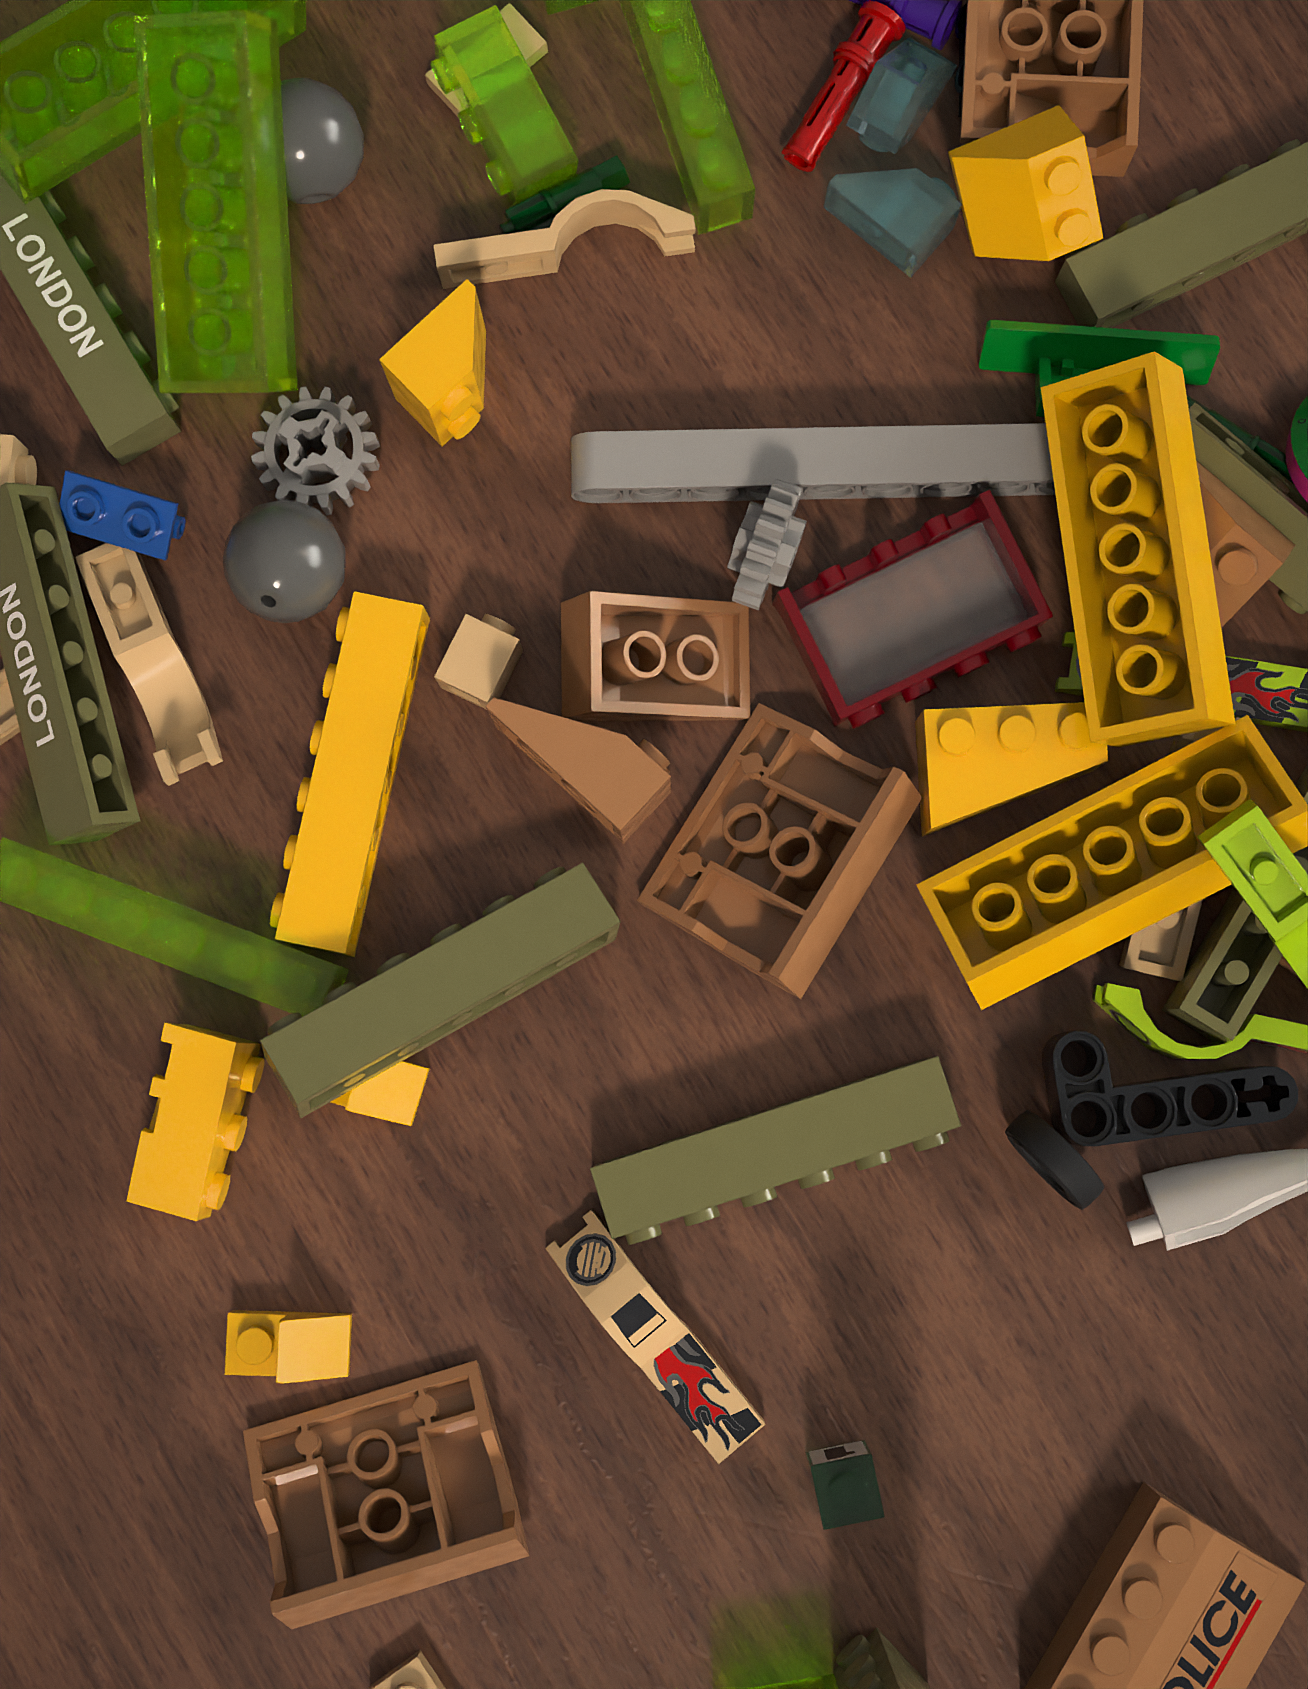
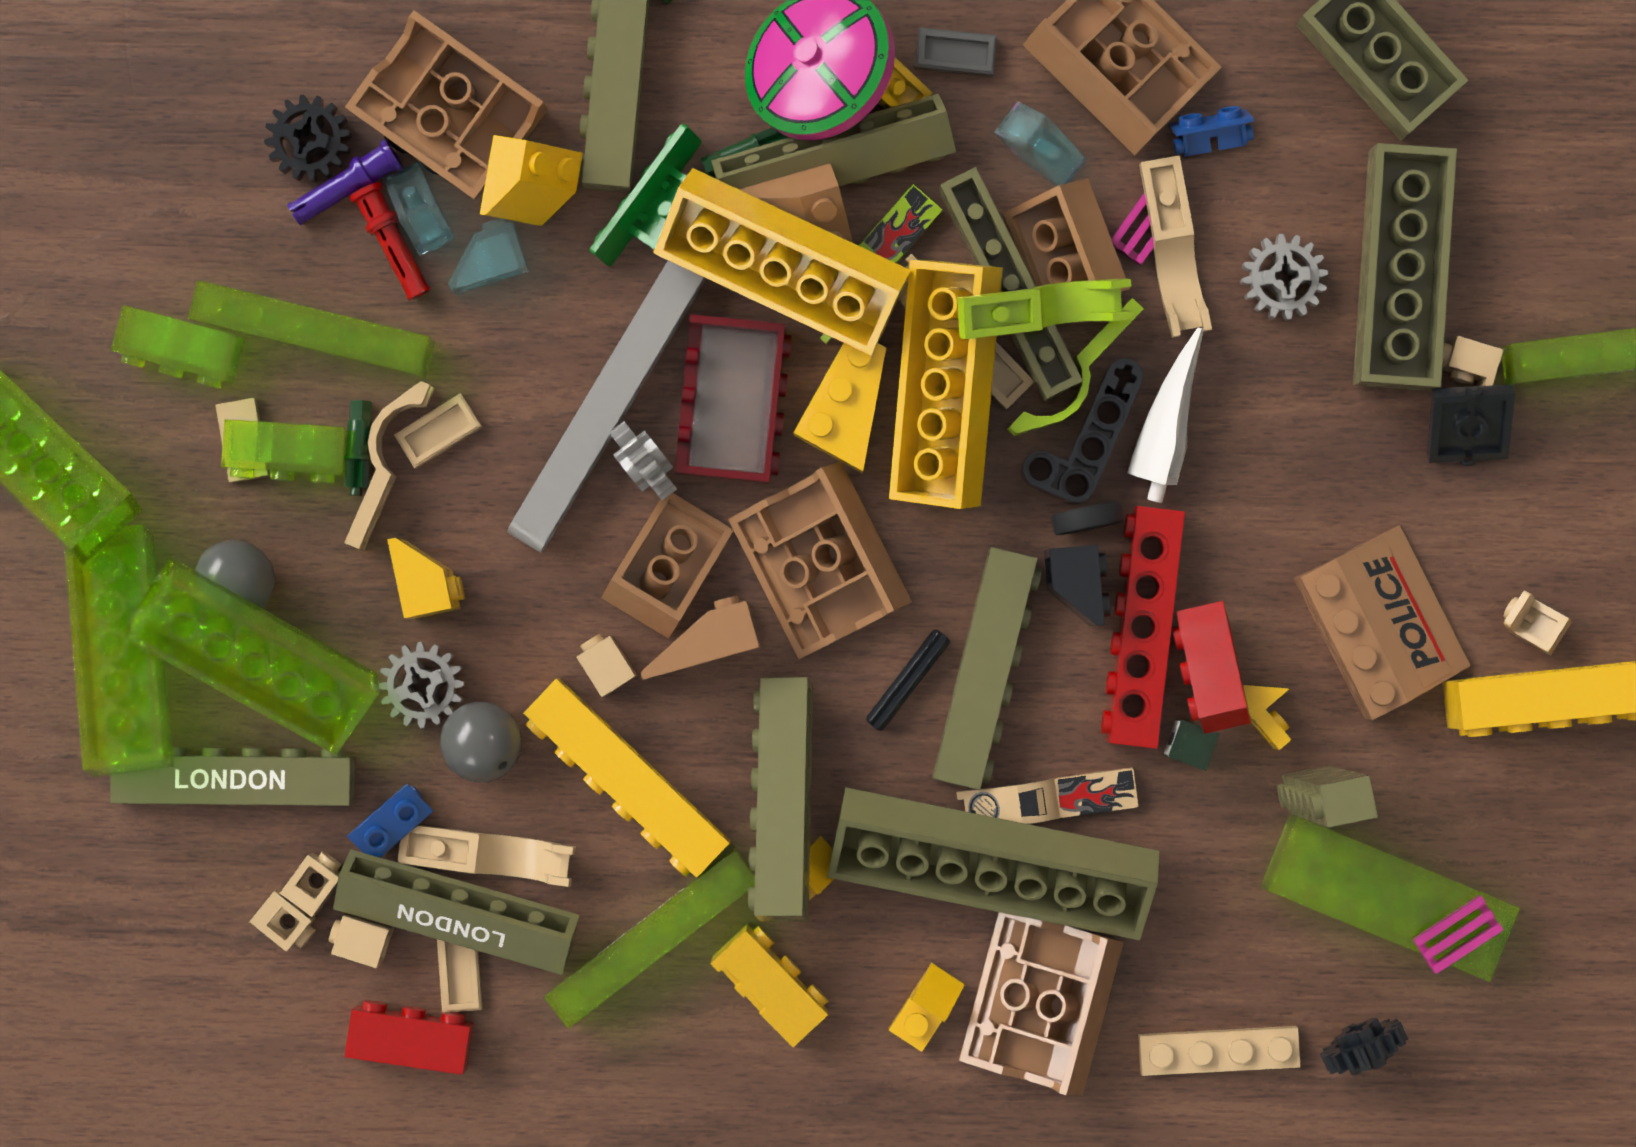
camera: 60 degrees left, 5 degrees up
none -> tan tile [394,393,482,469]
none -> olive brick [827,787,1159,940]
none -> black axle [866,629,950,731]
none -> black slope [1044,545,1111,626]
none -> red brick [1101,506,1185,749]
none -> brick [1172,601,1252,734]
none -> yellow slope [1243,685,1291,750]

